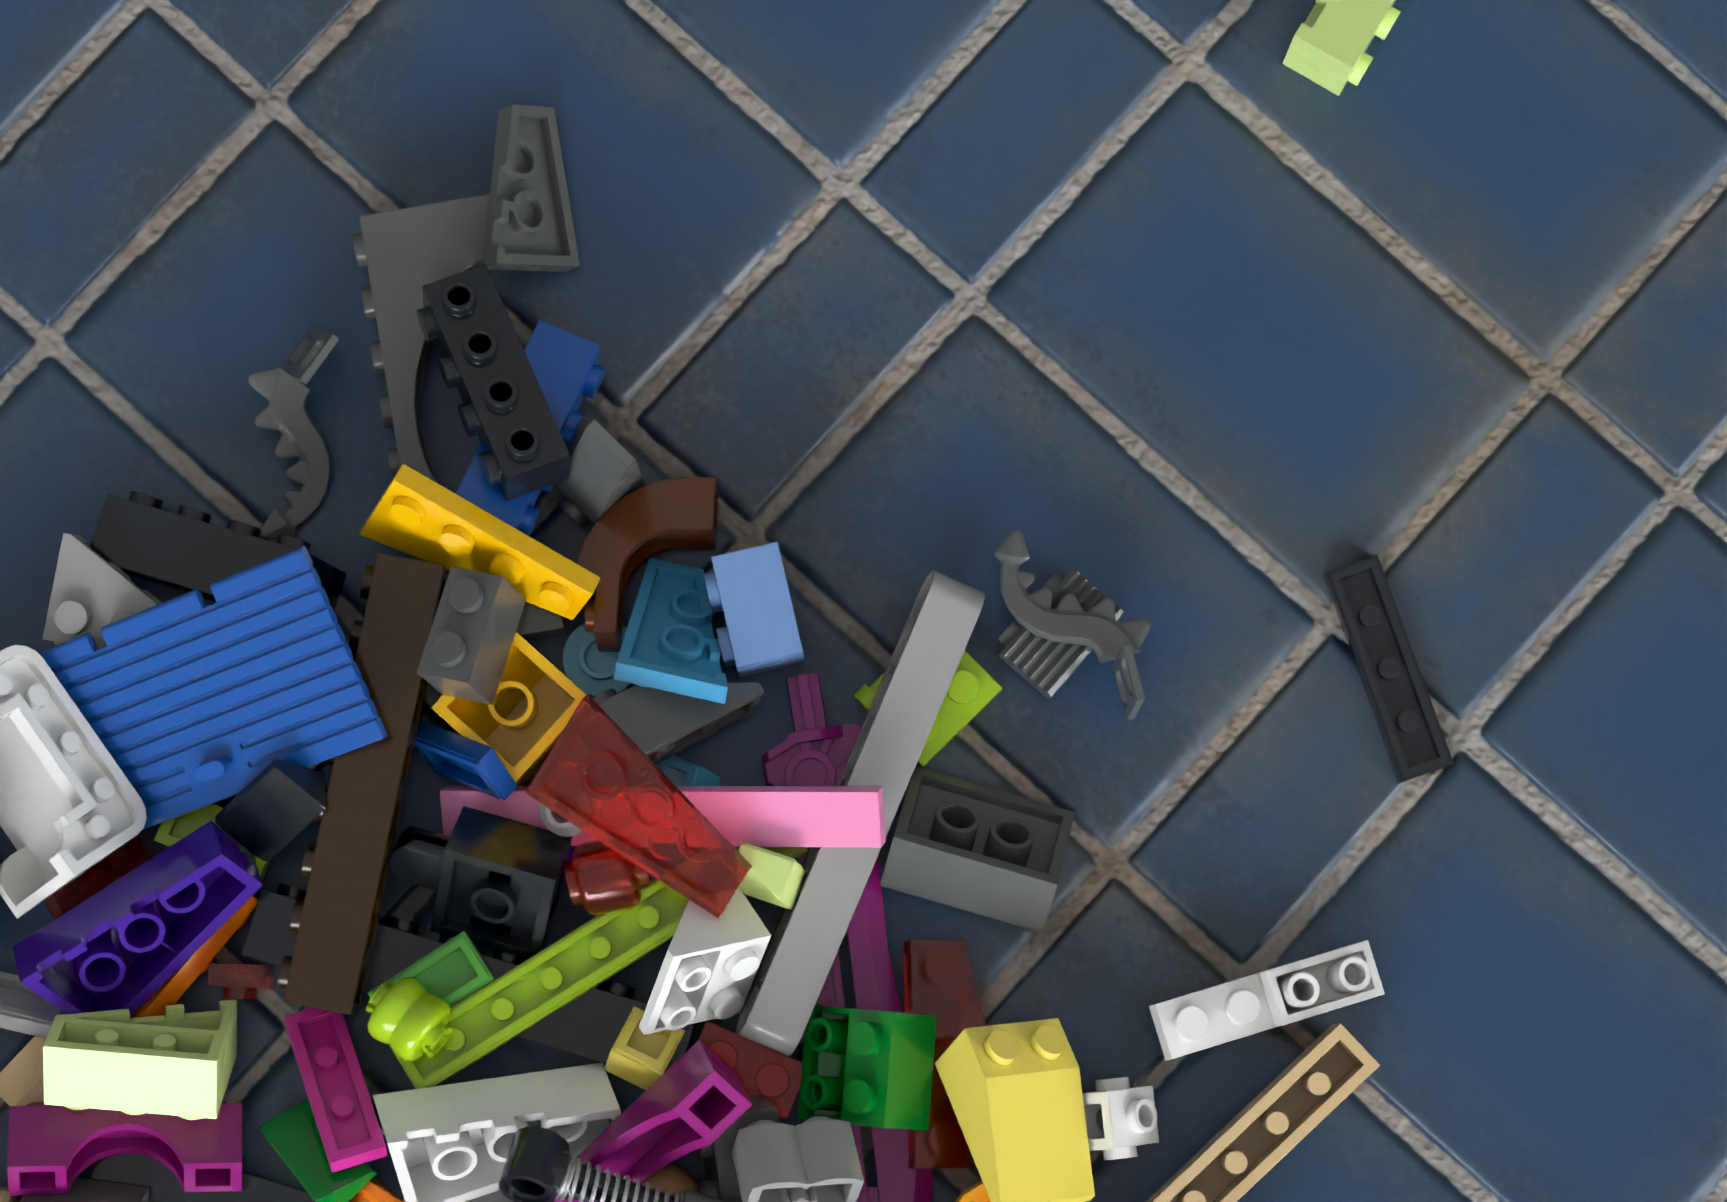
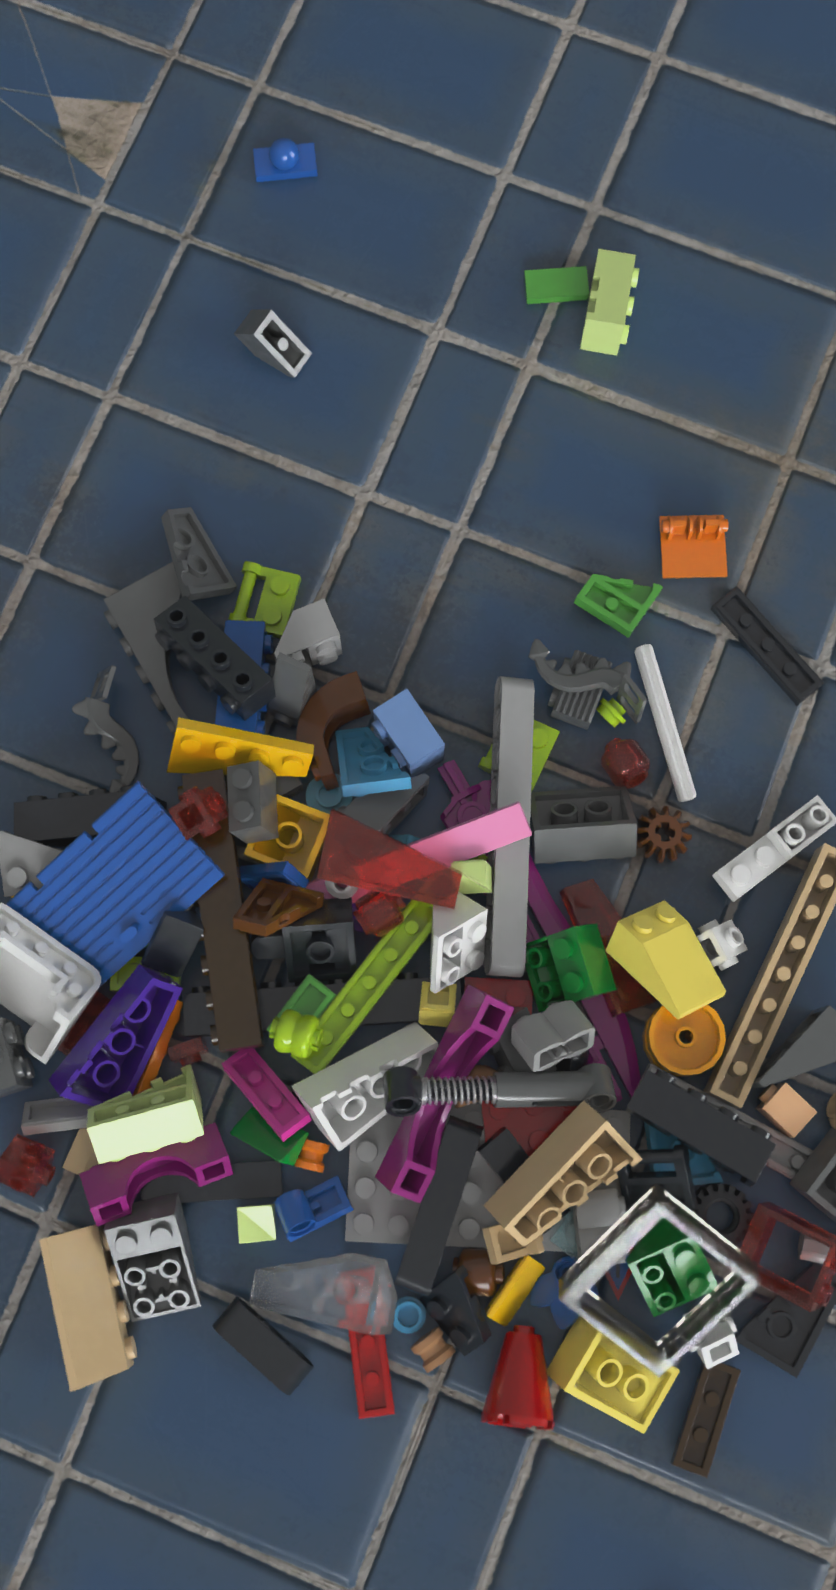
camera: 20 degrees left, 5 degrees down
none -> clear red brick [168,786,228,840]
none -> lime plate [228,561,301,639]
none -> reddish brown wing [233,878,324,937]
none -> light grey slope [274,598,343,666]
none -> bright green wing [574,574,663,638]
none -> lime plate [596,698,626,728]
none -> clear red head [600,738,651,789]
none -> white axle [634,644,696,802]
none -> reddish brown gear [637,806,692,864]
none -> orange hinge [659,515,729,578]

